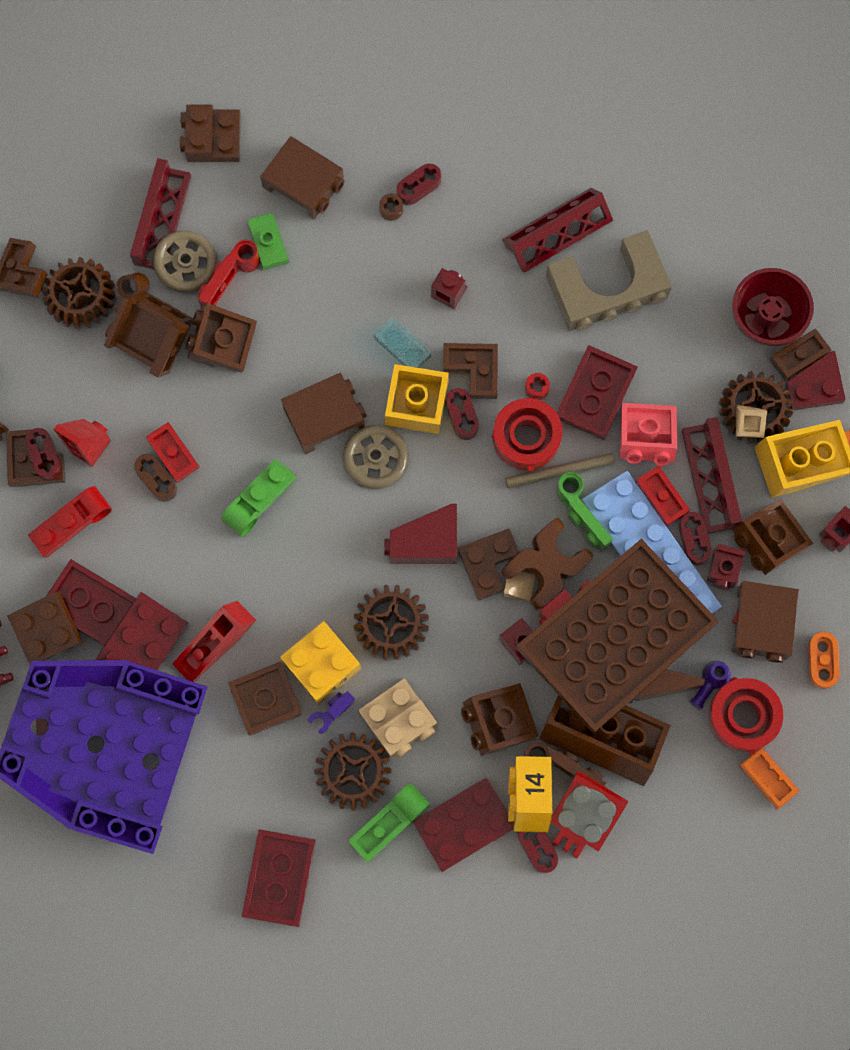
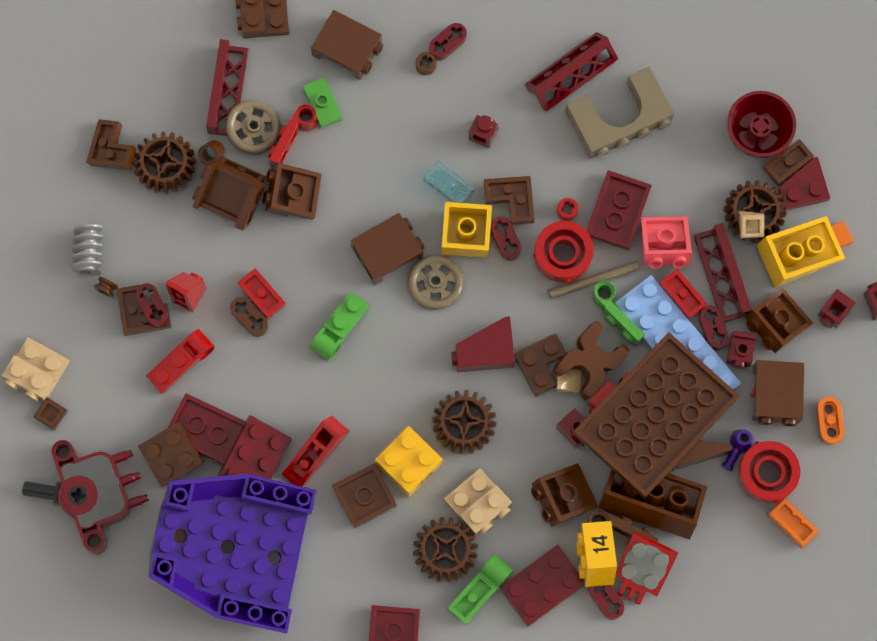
camera: 10 degrees left, 0 degrees up
dark purple plate [308,691,355,734] -> none

